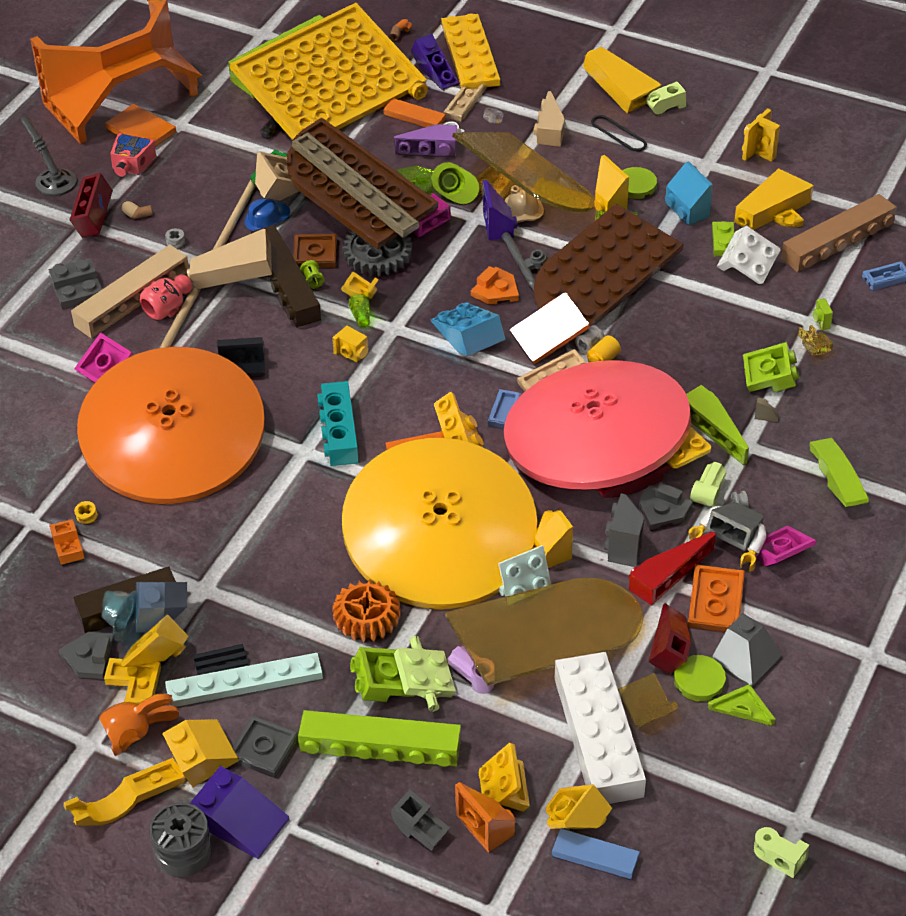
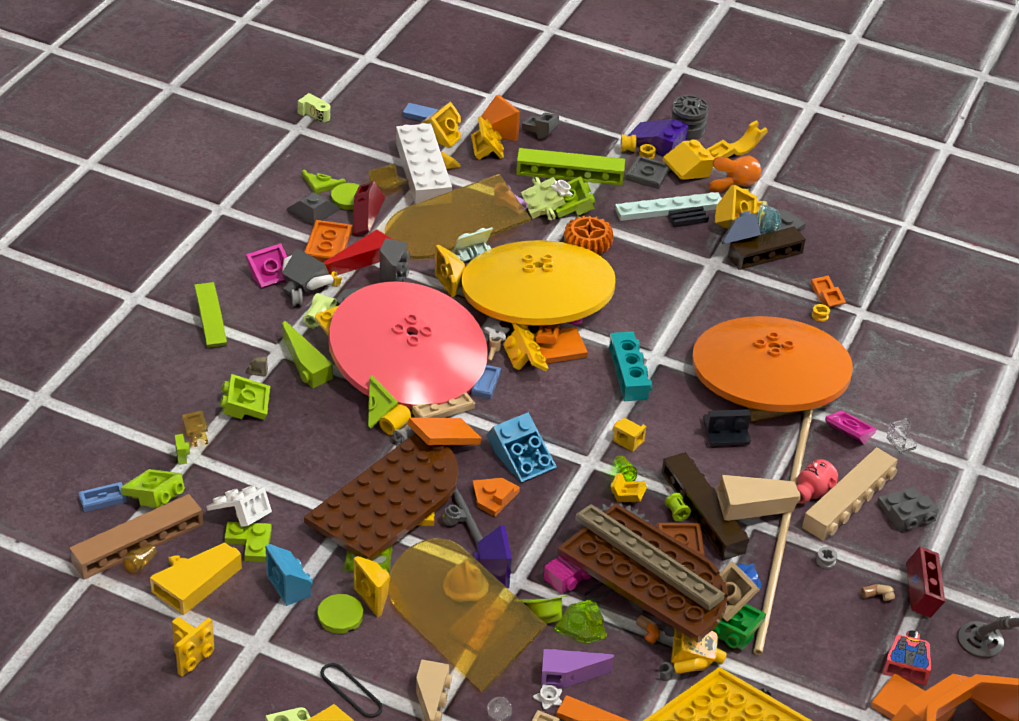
camera: 175 degrees right, 5 degrees down
none -> lime plate [120,469,185,509]
none -> clear yellow cone [123,544,157,573]
none -> lime tile [368,375,399,429]
none -> yellow slope [441,152,461,169]
none -> tan hand [487,337,501,362]
none -> white plate [551,180,573,197]
none -> yellow wheel [620,134,636,152]
none -> yellow bush [639,144,656,159]
none -> clear panel [886,418,917,454]

